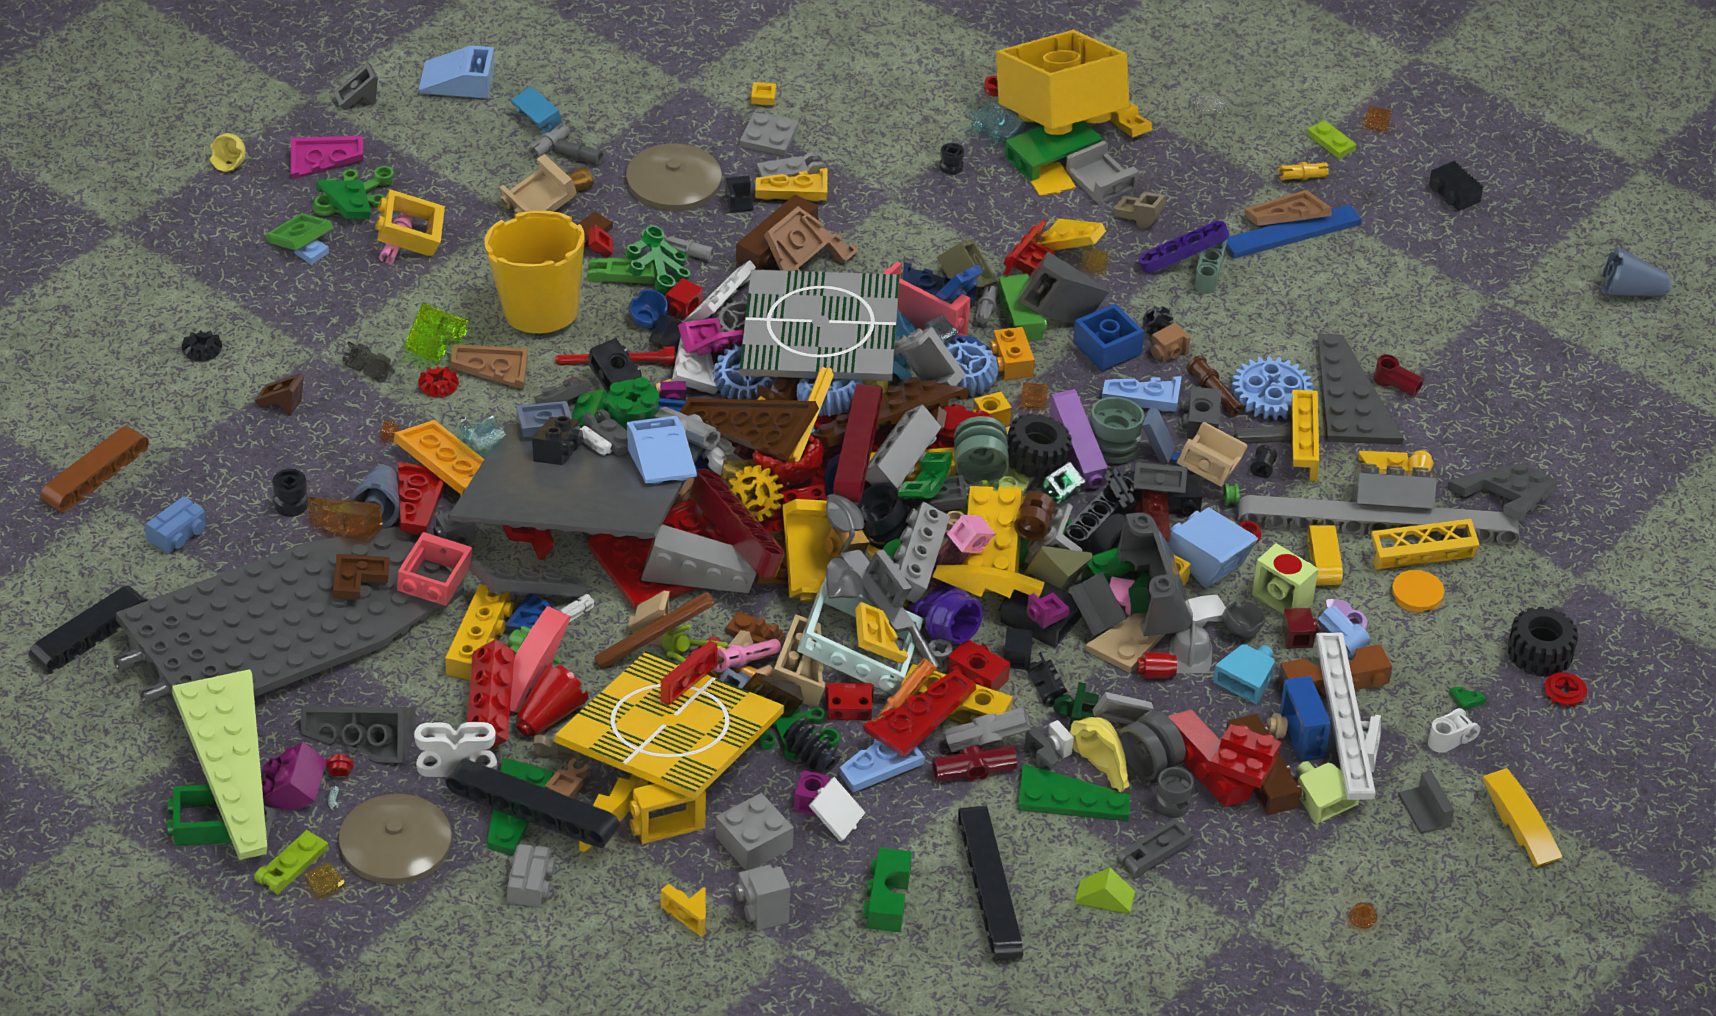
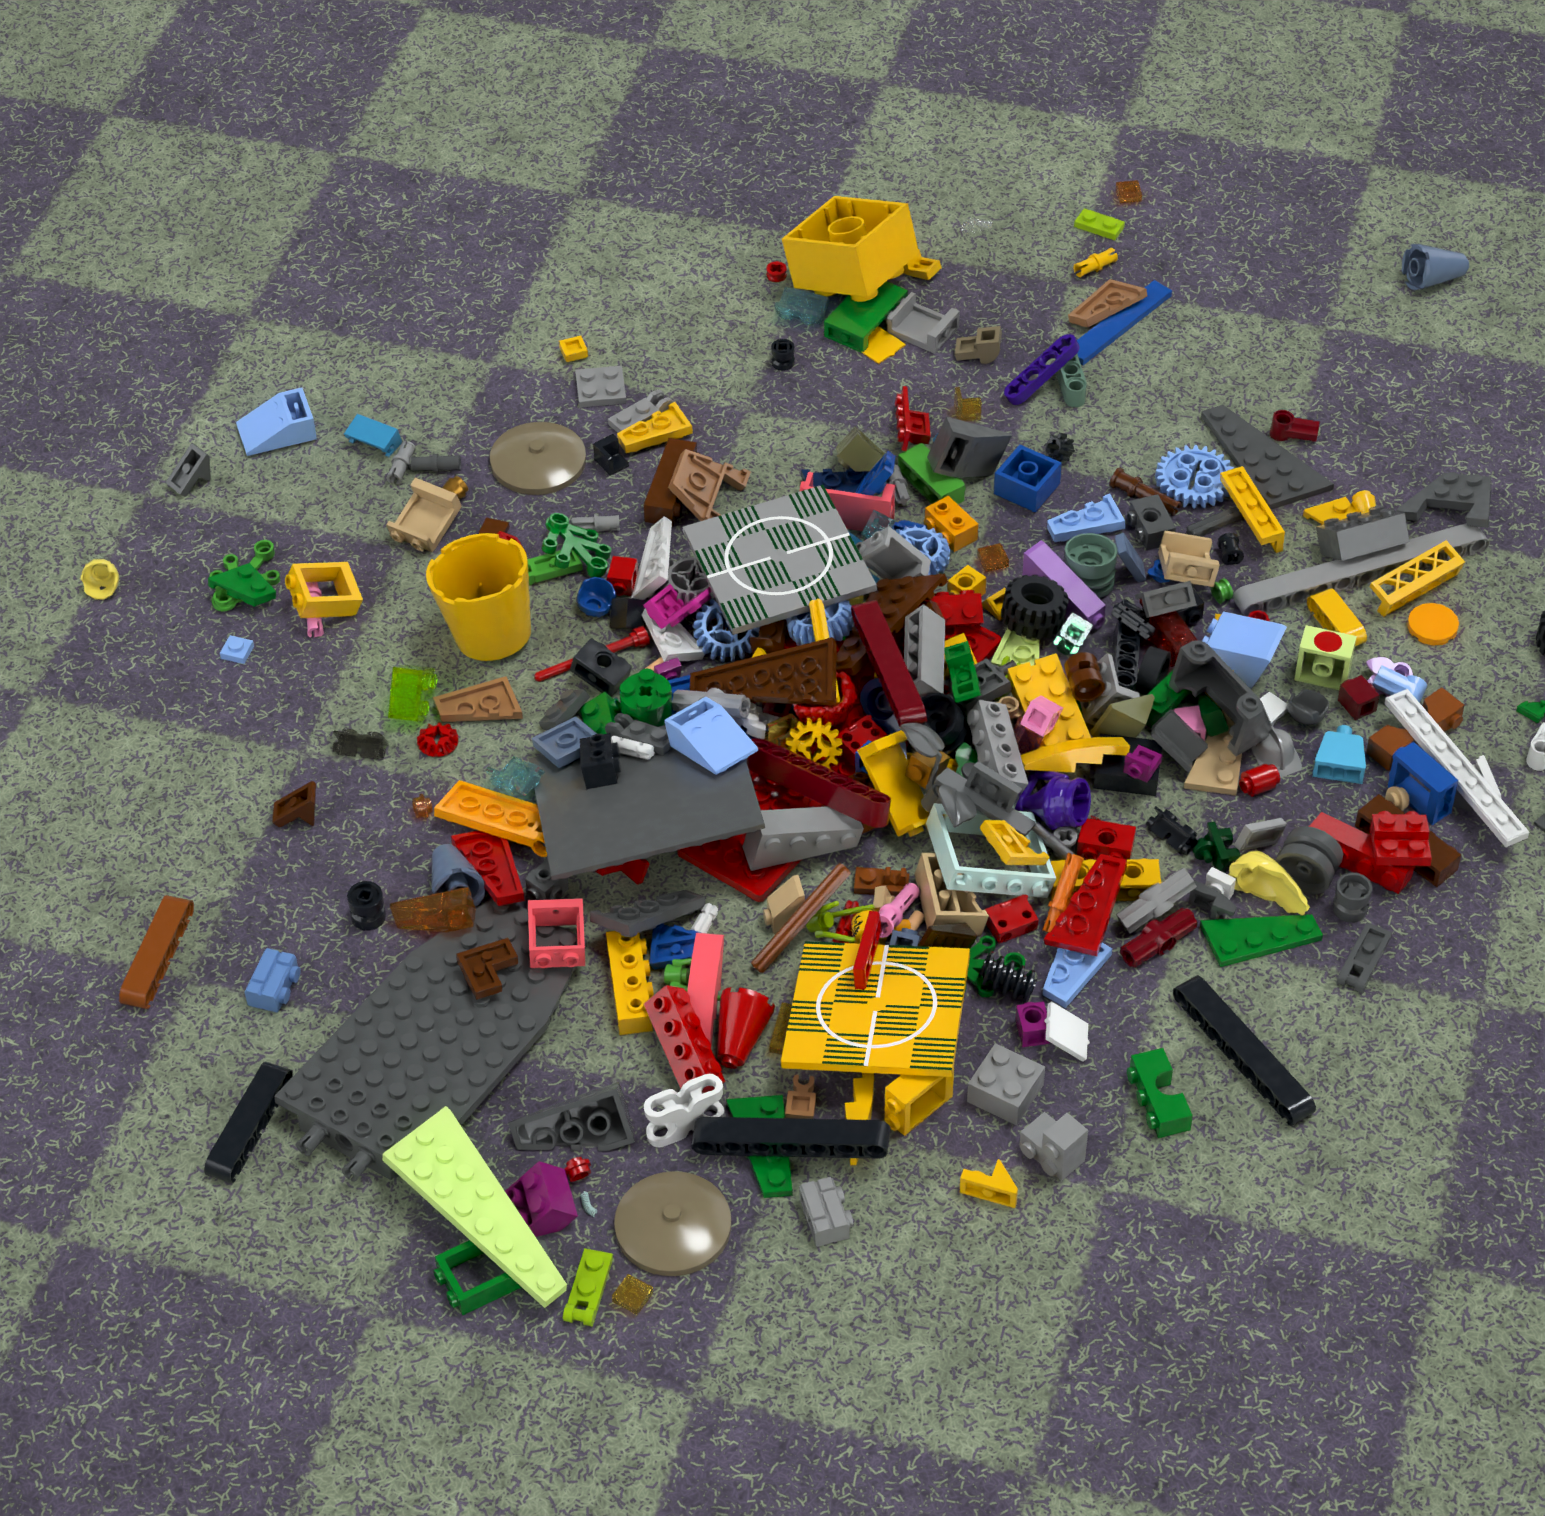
camera: 20 degrees left, 5 degrees up
black gear [181,330,222,361] -> none
bright green tile [265,213,333,250] -> none
dark pink wing [291,136,363,179] -> none
dark tan plate [533,733,581,760] -> none
sand green wheel [954,416,1009,484] -> none
black panel [1004,628,1033,670] -> none
yellow wing [1037,219,1106,251] -> none
lime slope [1075,867,1135,914] -> none
medium nougat brick [1150,323,1191,362] -> none
yellowish green torso [1296,761,1359,824] -> none
black brick [1429,160,1483,211] -> none

